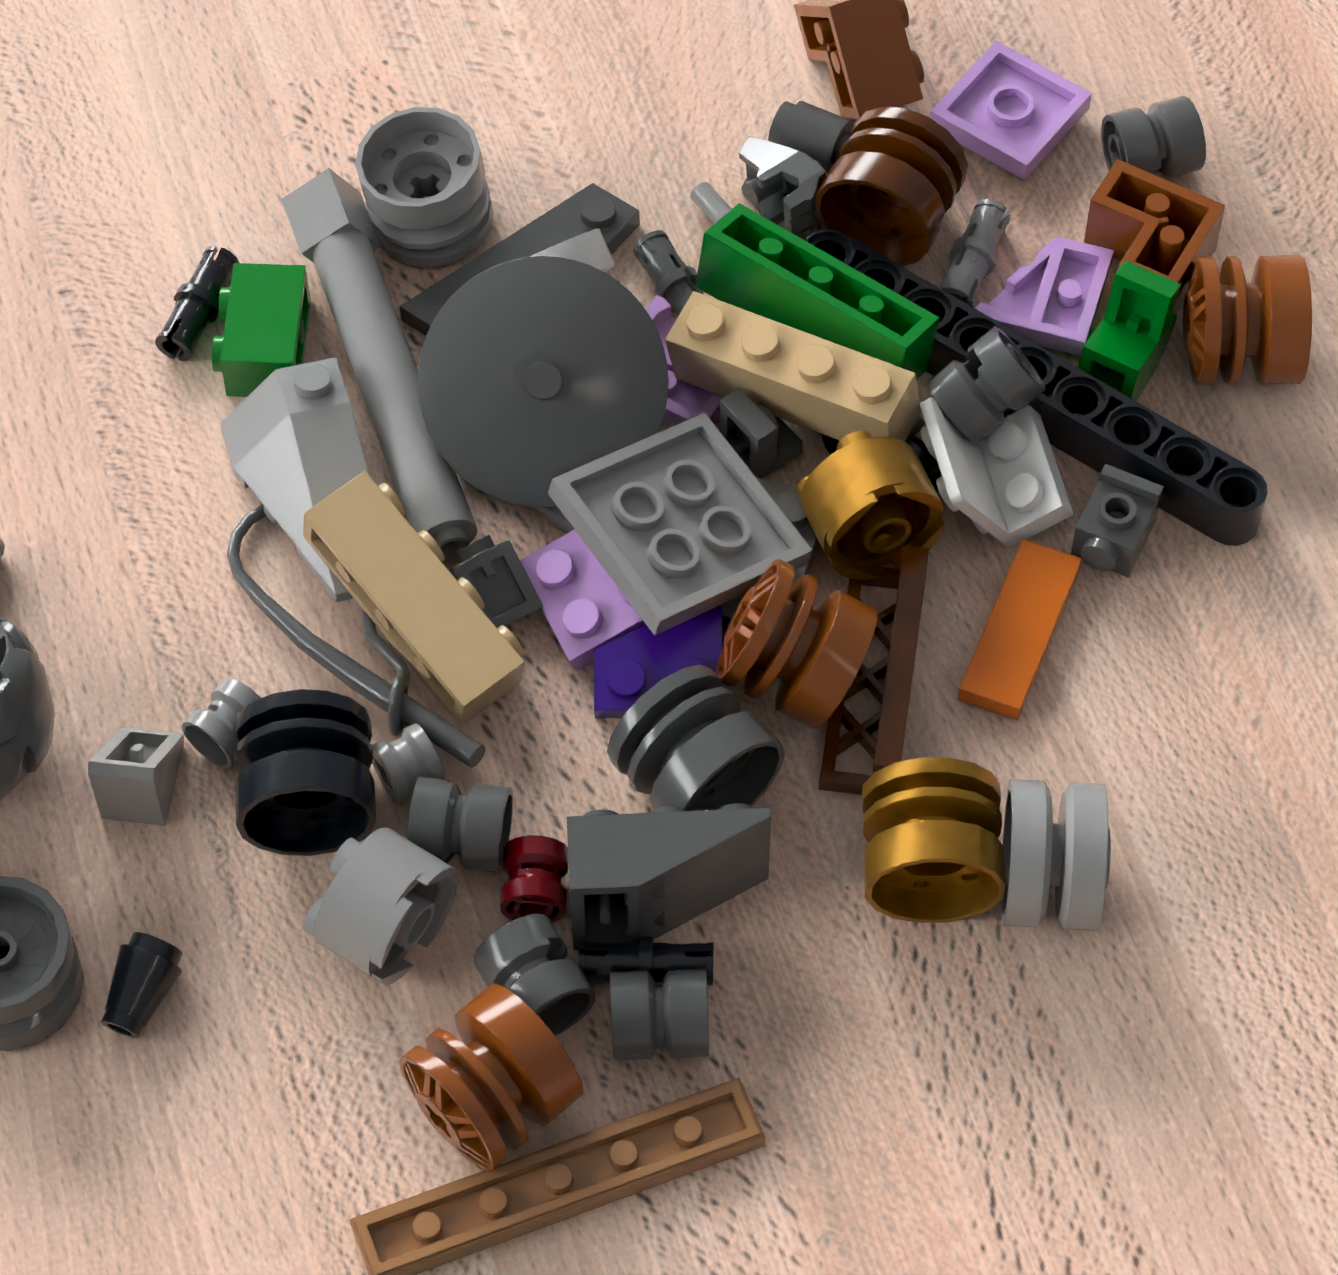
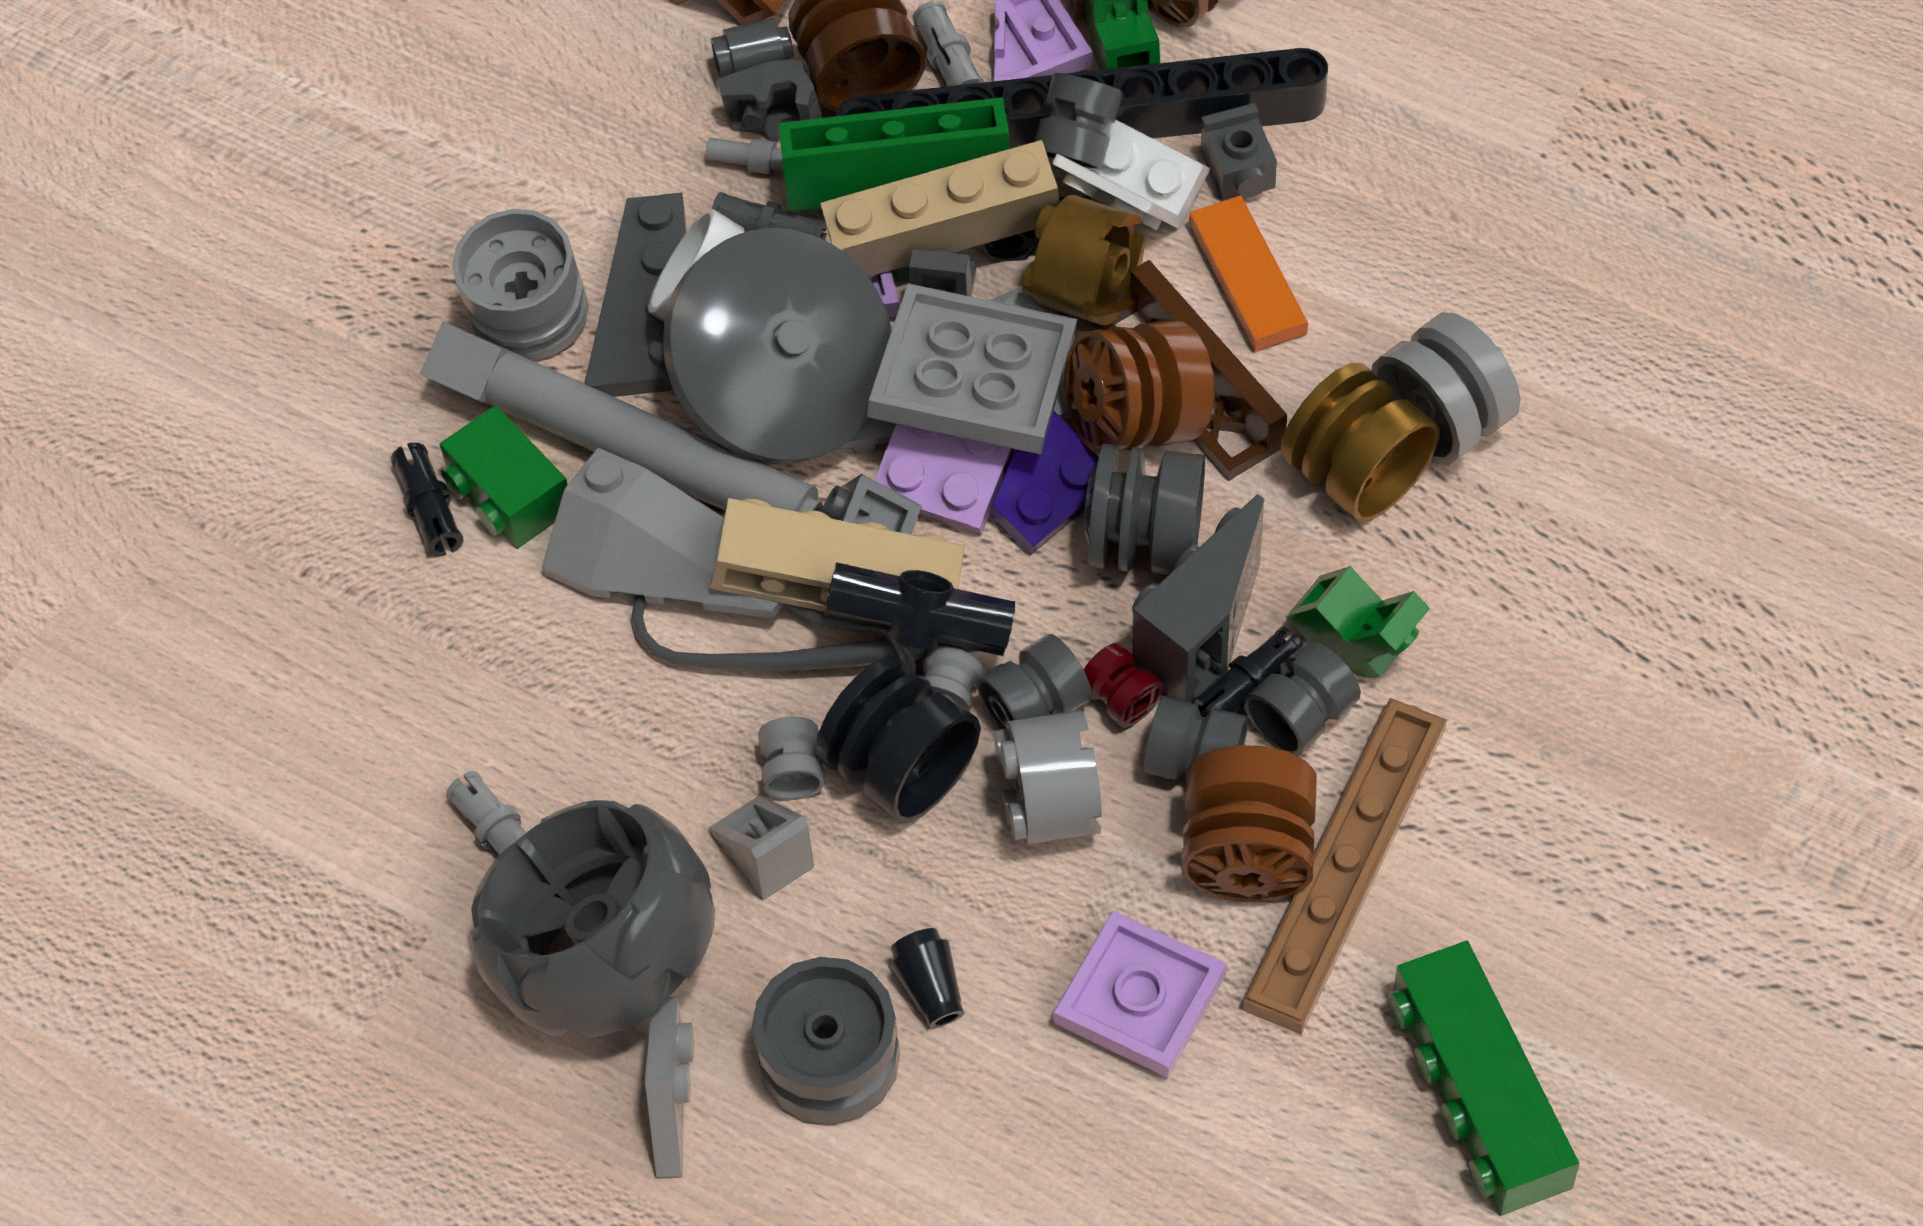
camera: 40 degrees left, 0 degrees up
none -> black piece [824,562,1015,656]
none -> lavender plate [1054,910,1227,1078]
none -> green brick [1286,566,1430,678]

